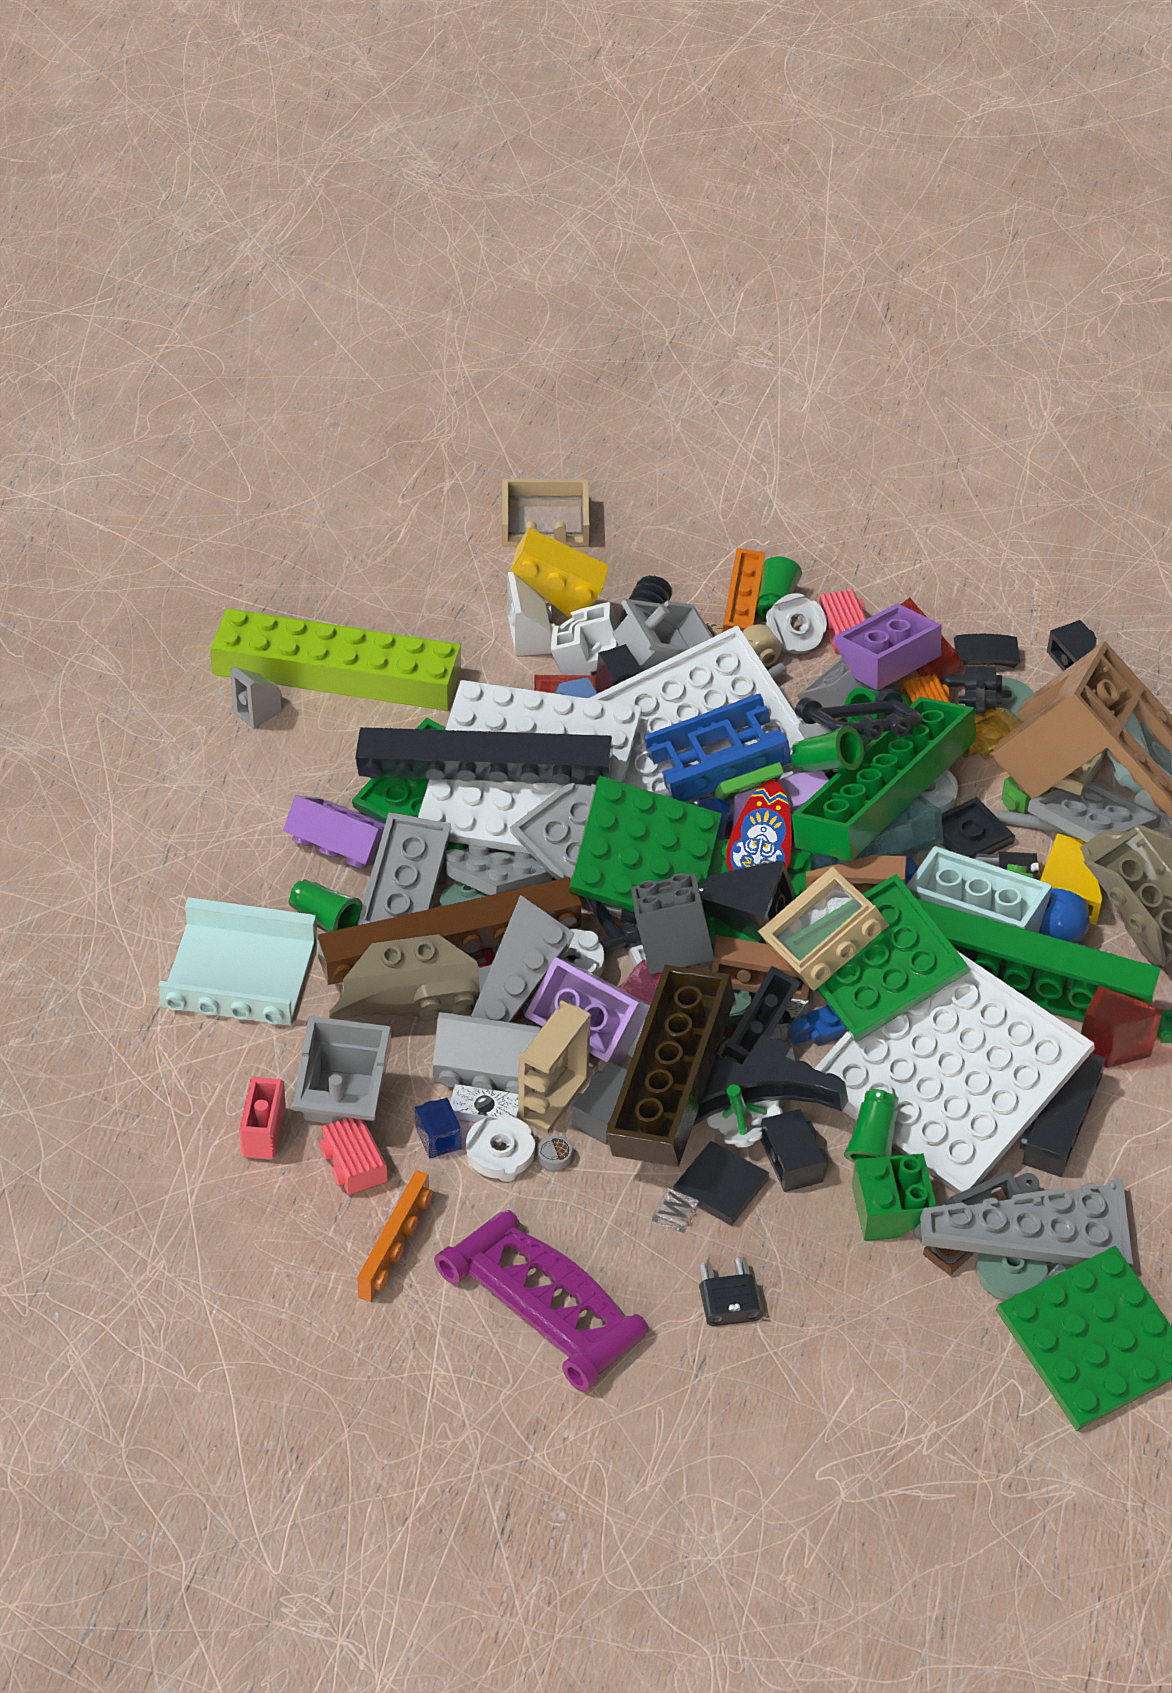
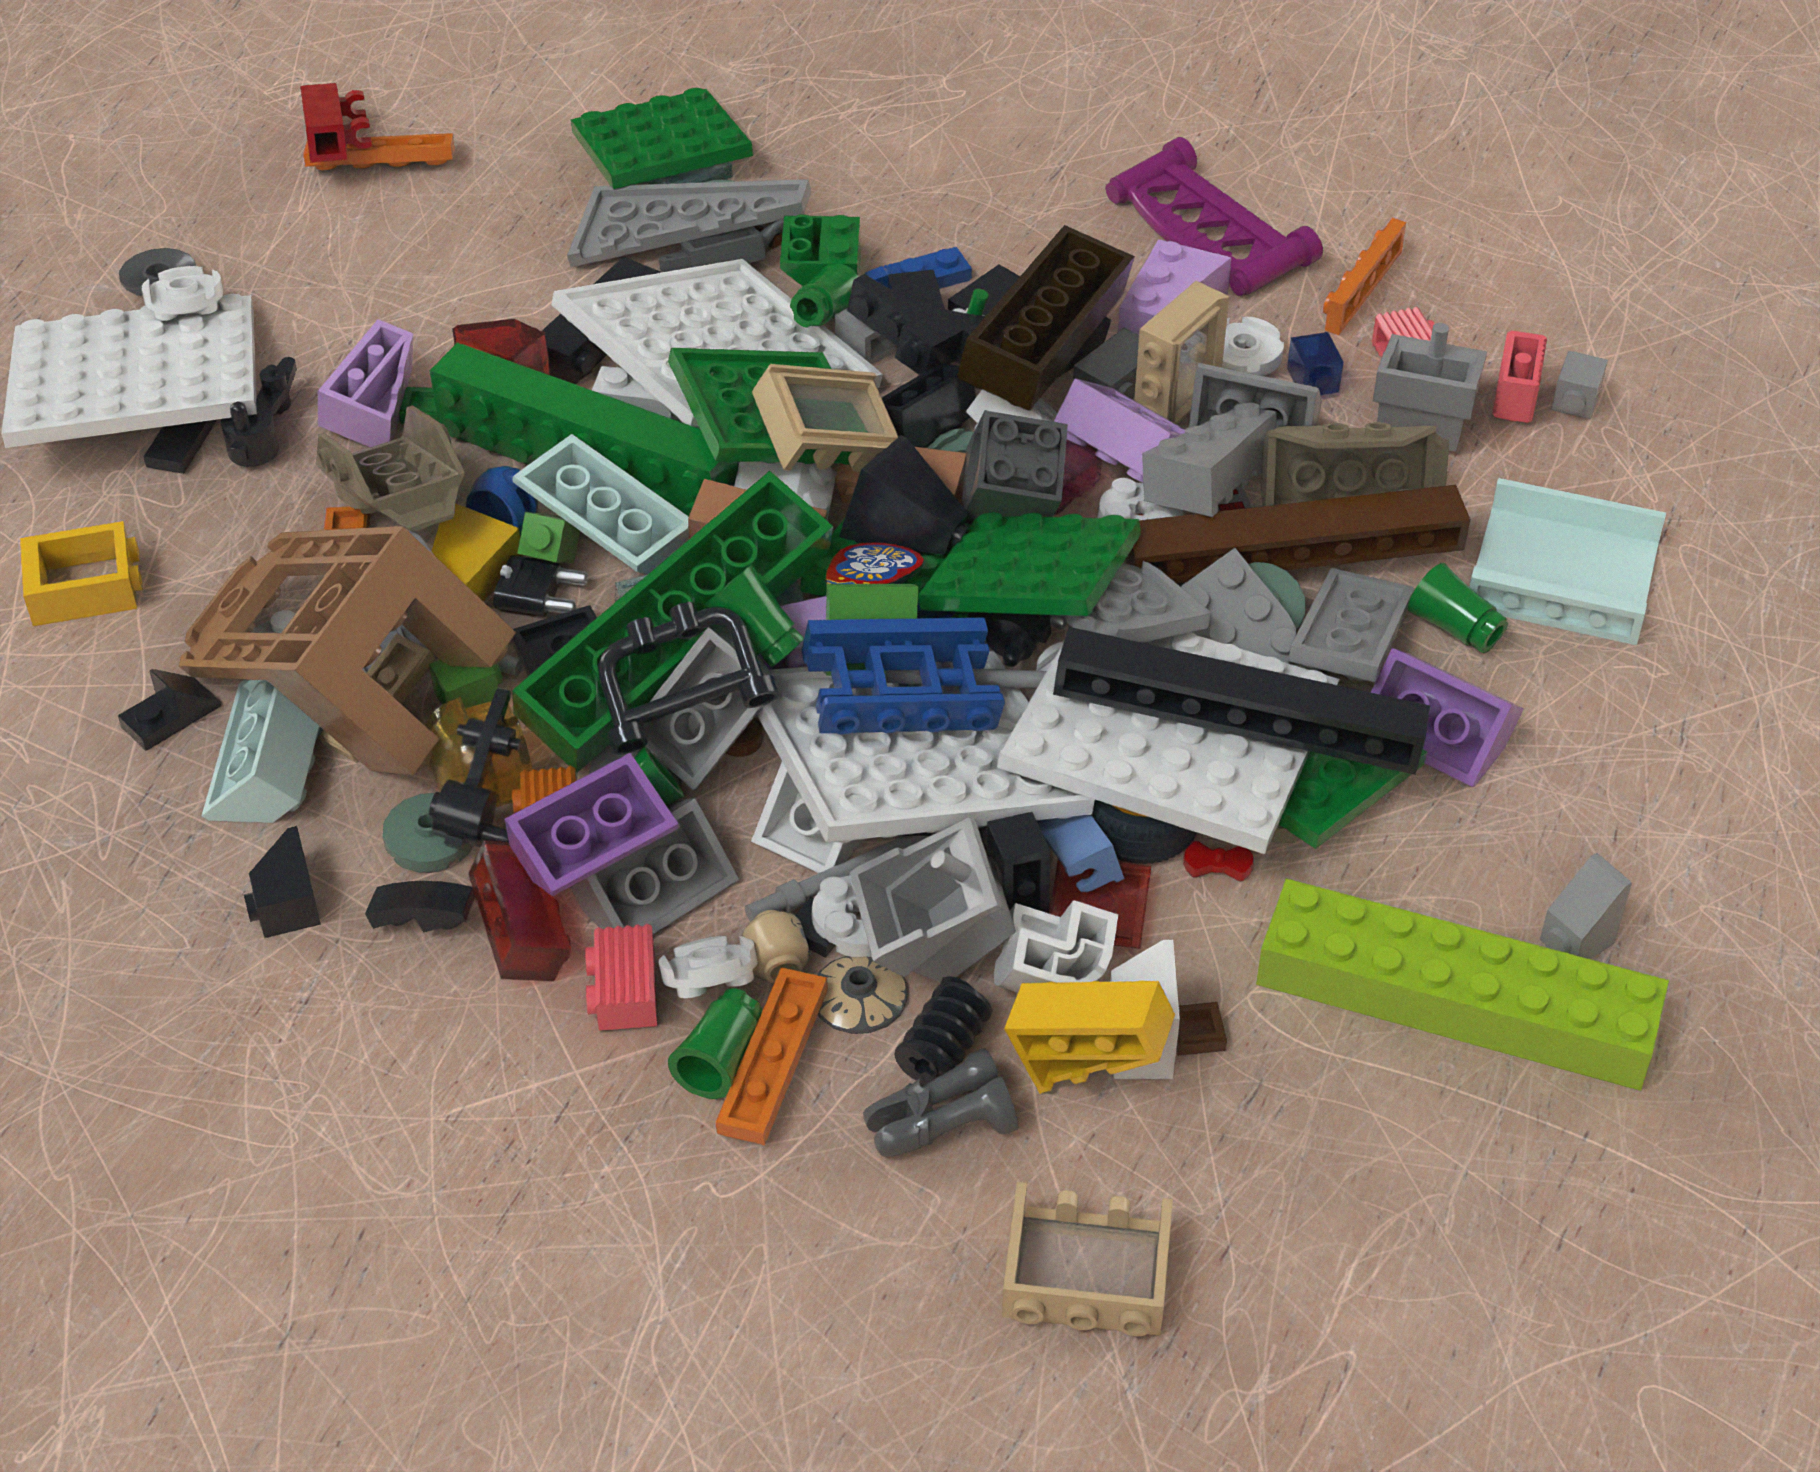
camera: 170 degrees left, 0 degrees up
black piece [699,1257,763,1326] -> none
none -> light grey brick [835,309,895,365]
none -> dark grey piece [863,1048,1019,1157]
none -> blue hinge [865,247,972,289]
none -> lavender wedge [1118,239,1231,335]
none -> reddish brown tile [1176,1002,1227,1056]
none -> light grey brick [1551,350,1608,419]

